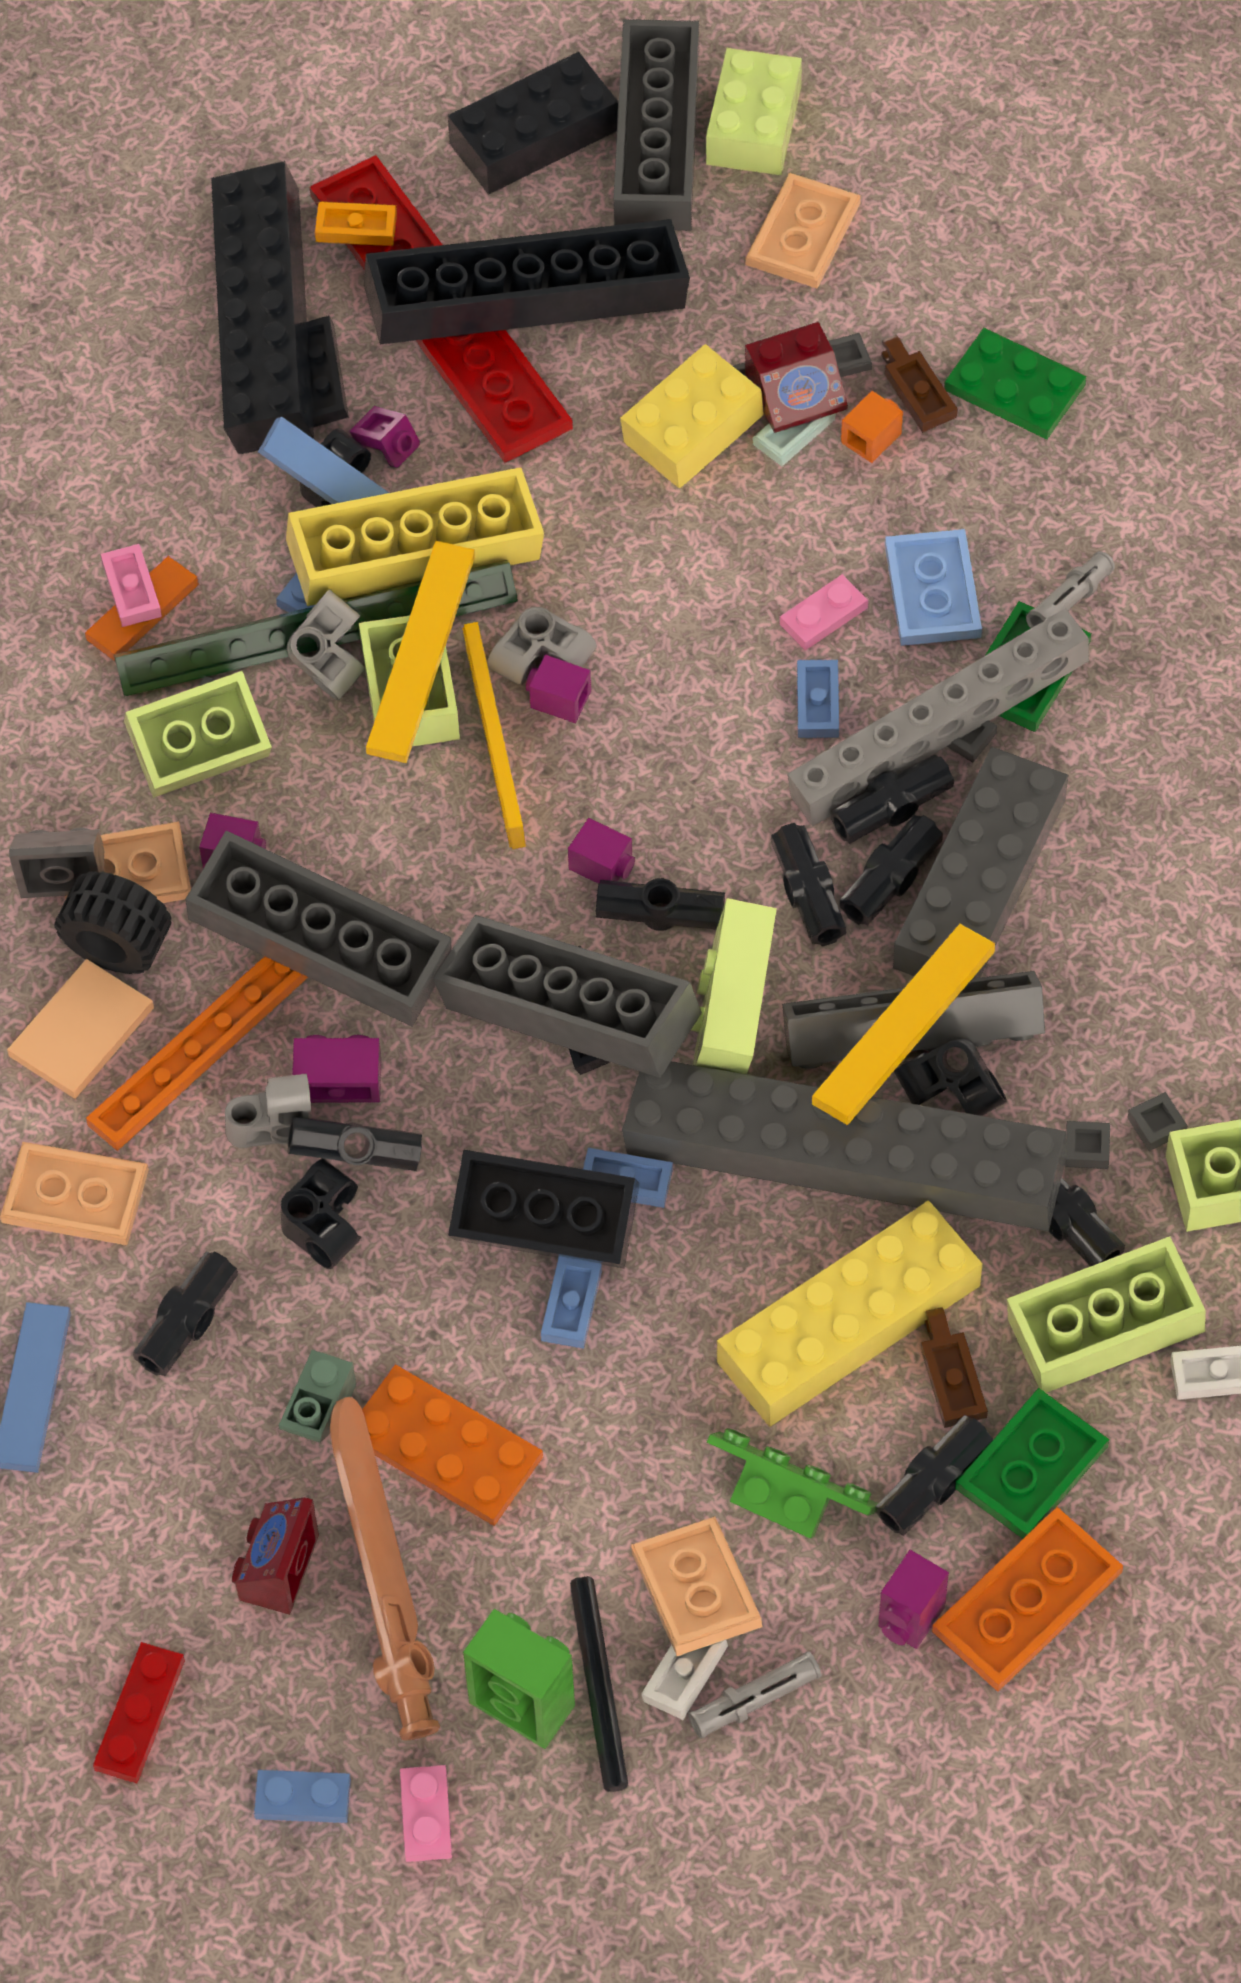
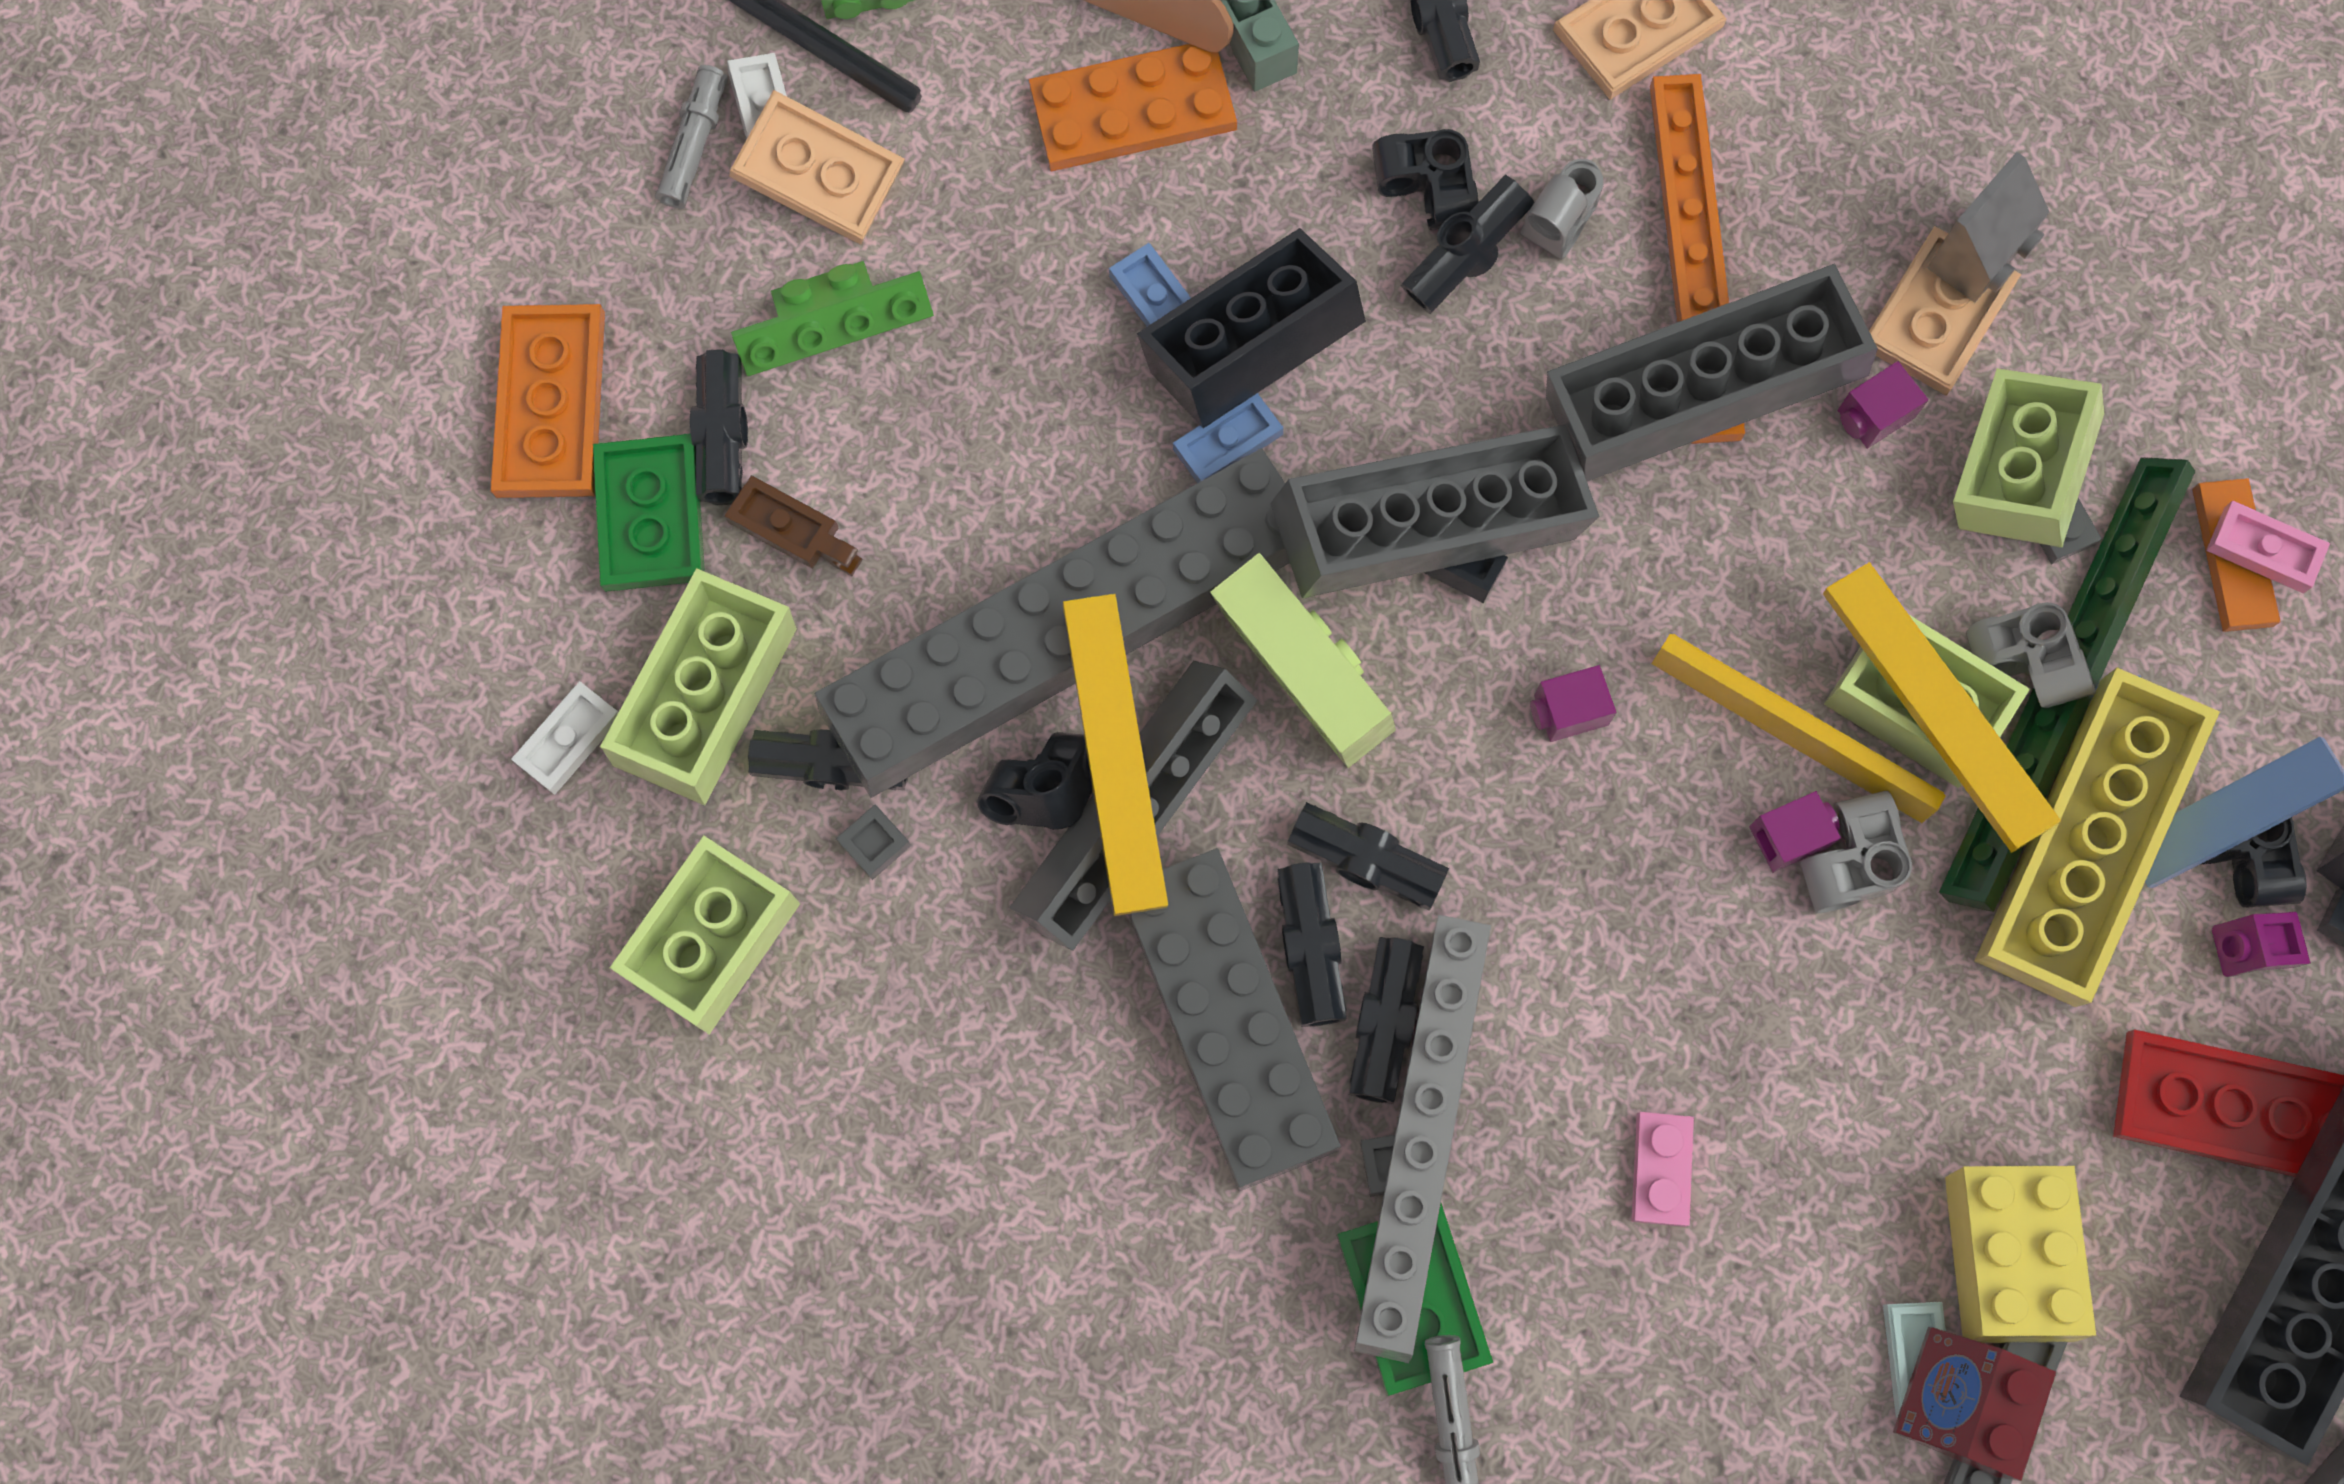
camera: 135 degrees right, 15 degrees up
light nougat tile [7,959,154,1099] -> none
black tyre [54,871,172,974] -> none
magenta brick [292,1035,382,1103] -> none
black piece [595,878,725,931] -> none
light yellow brick [717,1200,982,1427] -> none
medium blue plate [797,660,839,738] -> none
orange brick [841,391,903,463] -> none
magenta brick [878,1549,949,1649] -> none
light blue plate [885,529,982,646] -> none
dark grey plate [1127,1092,1188,1151] -> none

